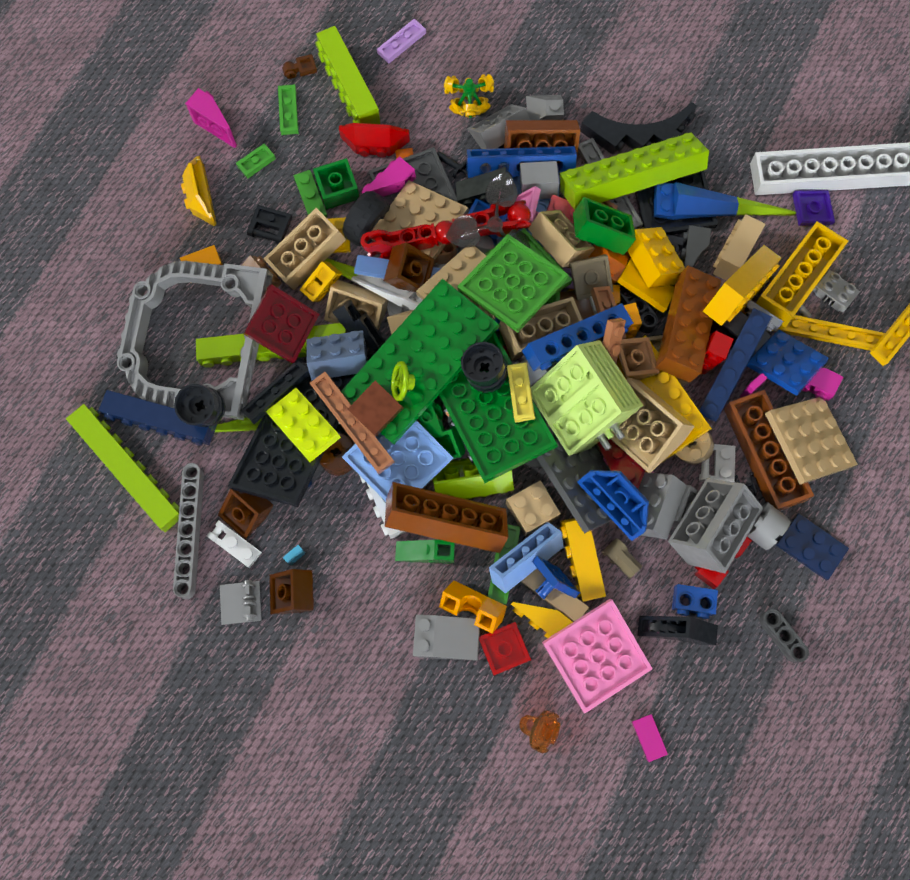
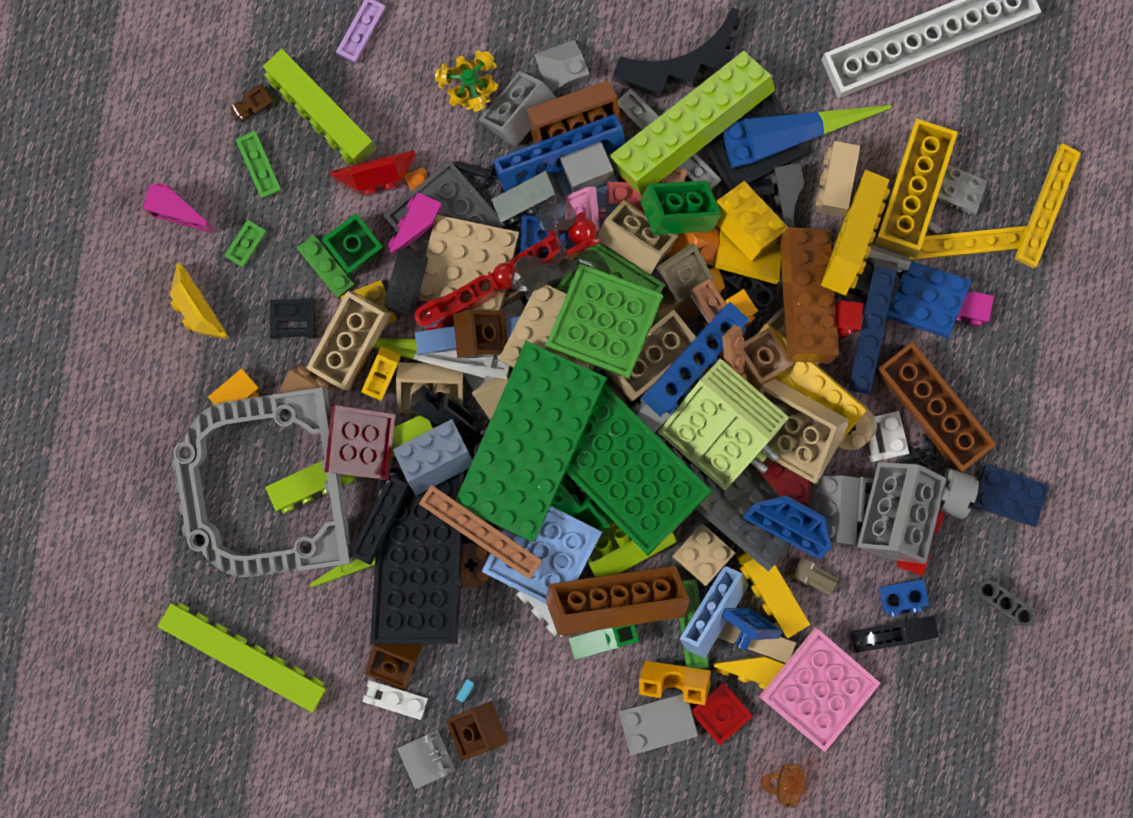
camera: 20 degrees left, 10 degrees up
dark blue brick [98,390,217,446] -> none
light grey beam [173,463,204,599] -> none
black wheel [174,384,226,428] -> none
neon yellow plate [266,388,341,462] -> none
copper tile [348,381,403,437] -> none
lime piece [391,361,415,401] -> none
black wheel [461,342,508,393] -> none
light yellow tile [507,362,535,423] -> none
dark pink tile [632,714,668,762] -> none
dark pink tile [740,373,767,398] -> none
tan plate [765,397,858,484] -> none
dark purple tile [792,190,835,226] -> none

